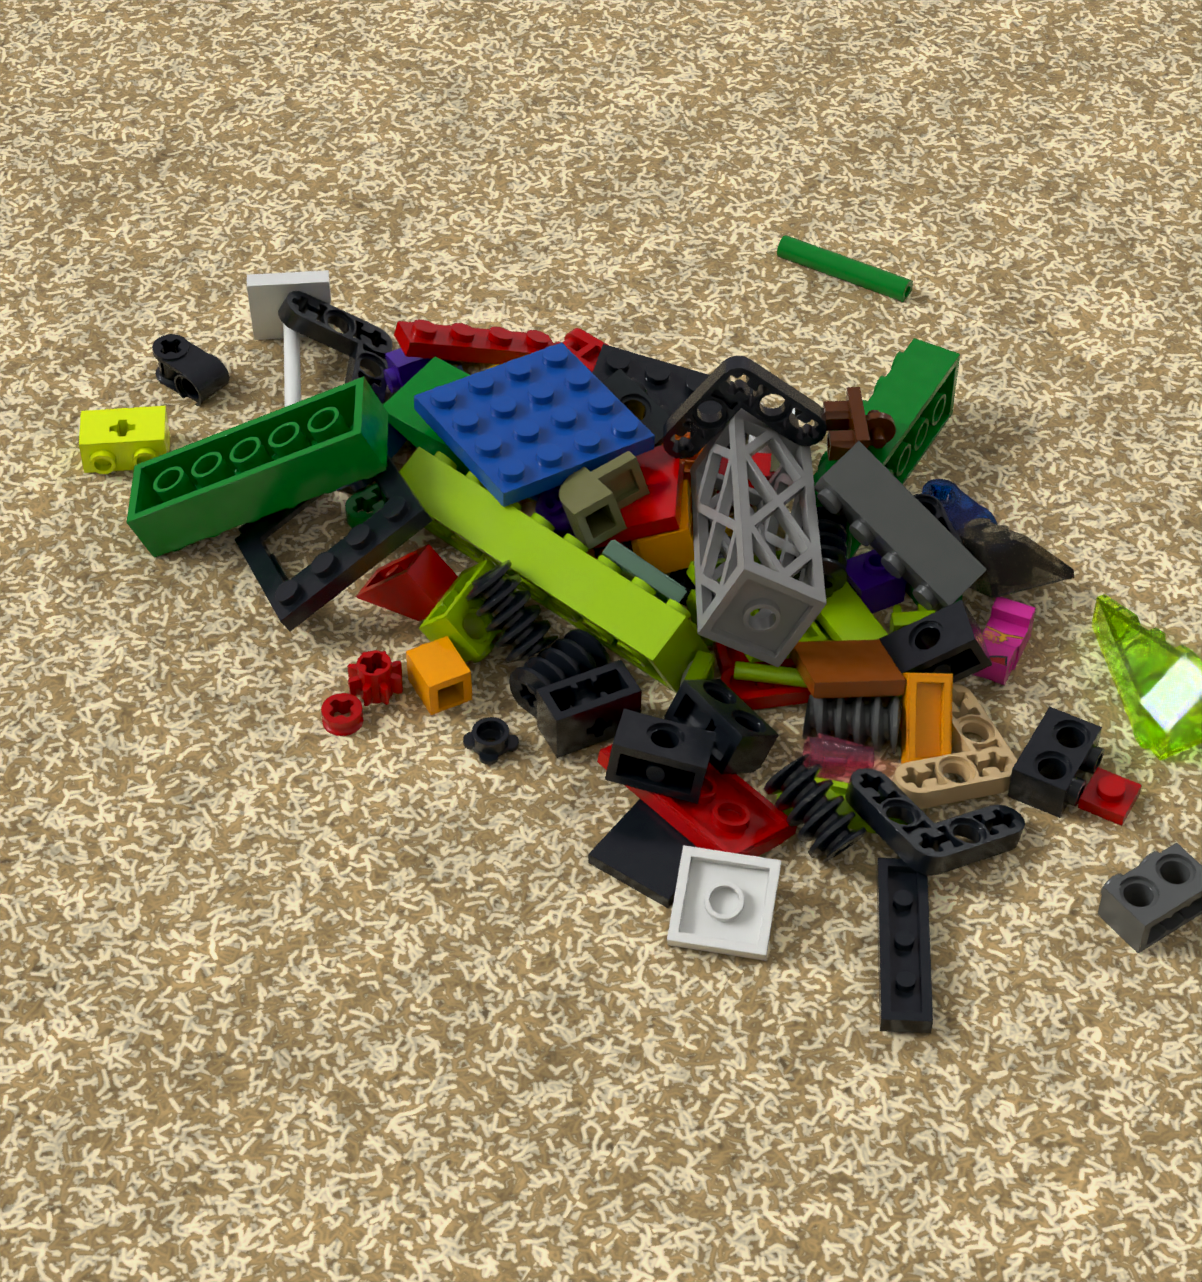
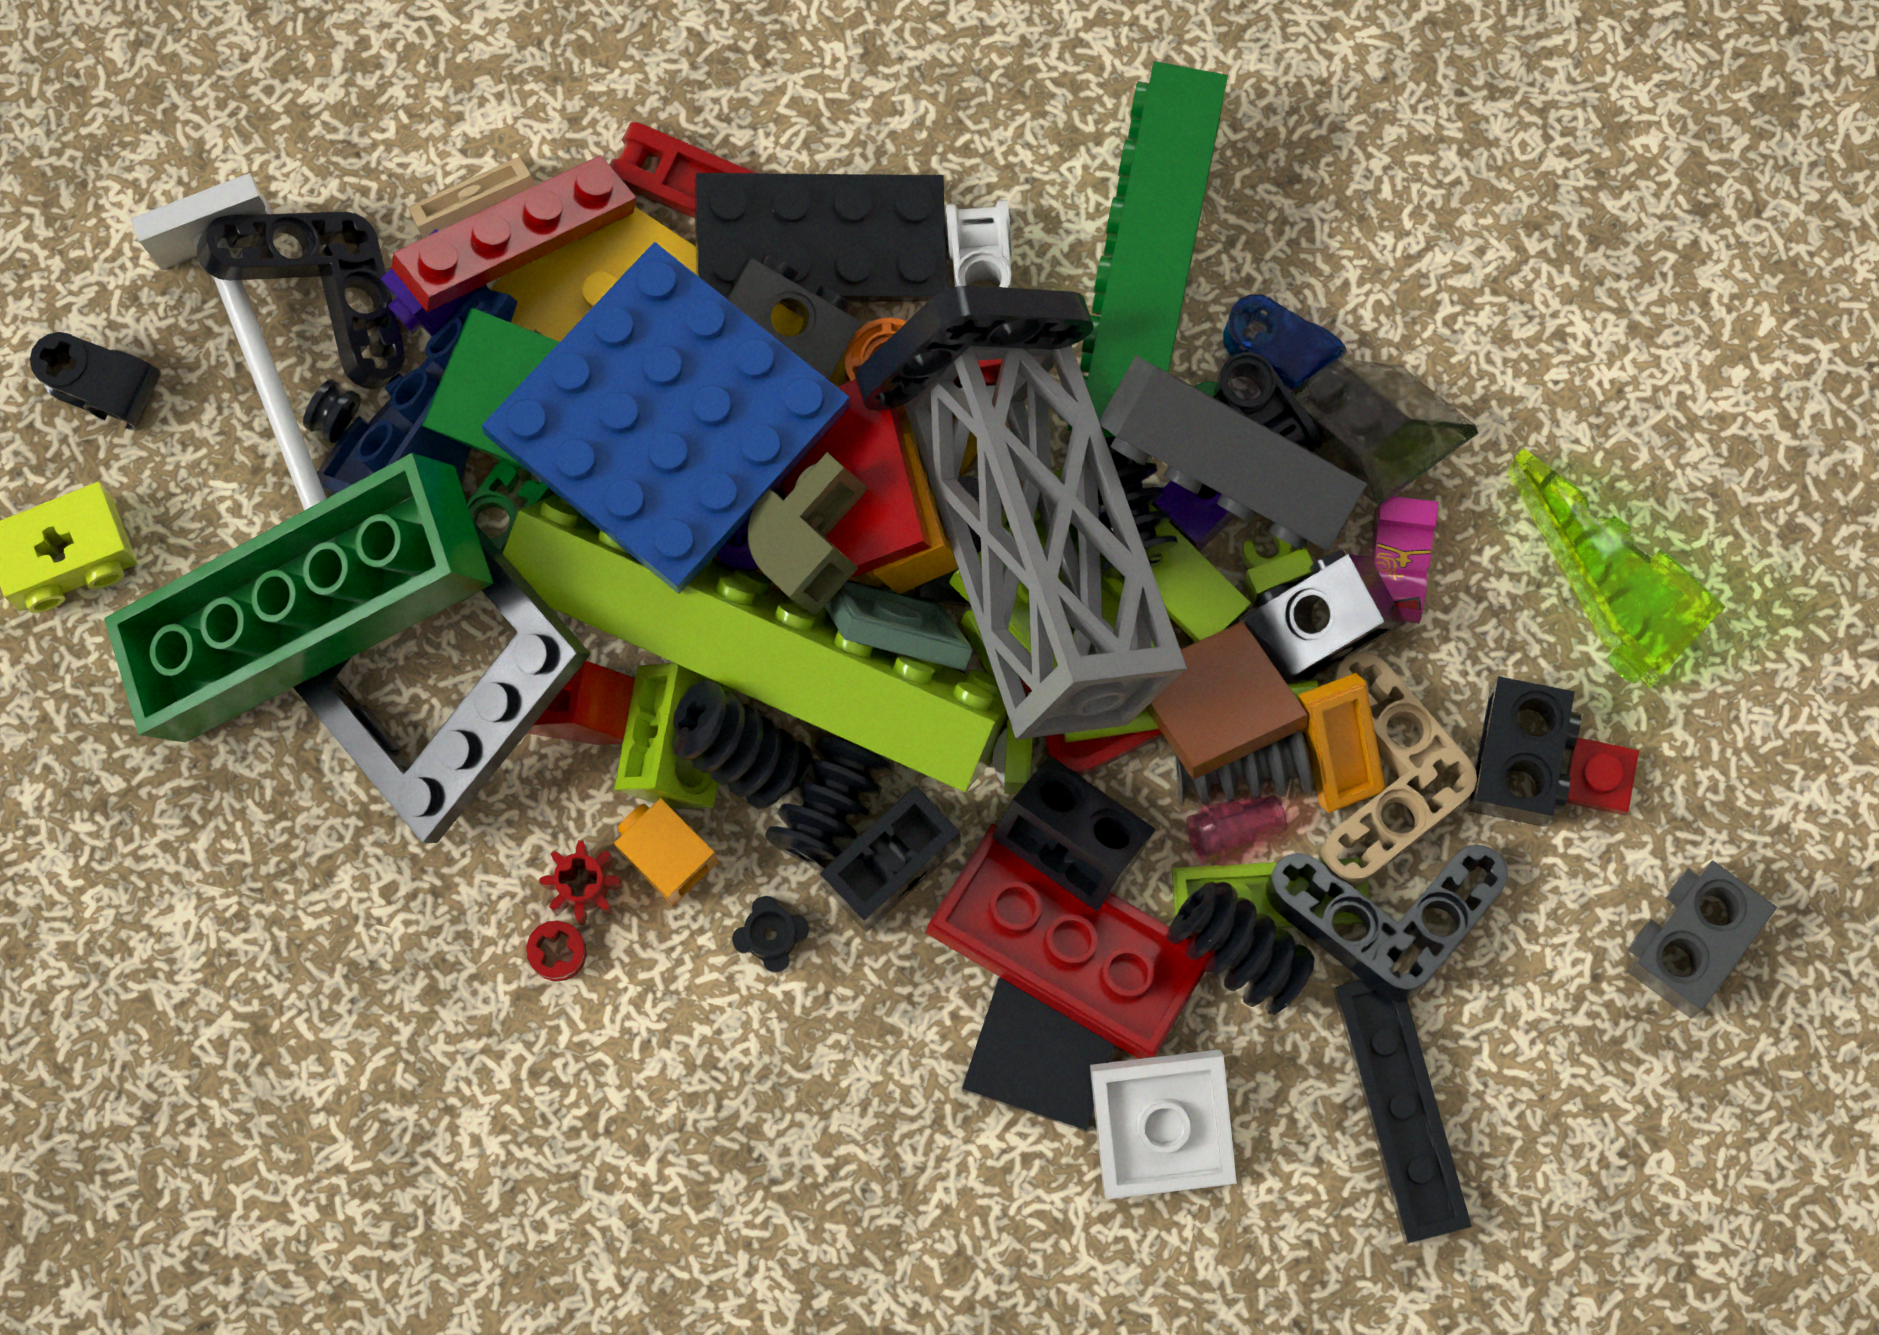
camera: 15 degrees left, 30 degrees up
black brick [605,709,716,804] -> none
reddish brown hips [823,387,896,461] -> none

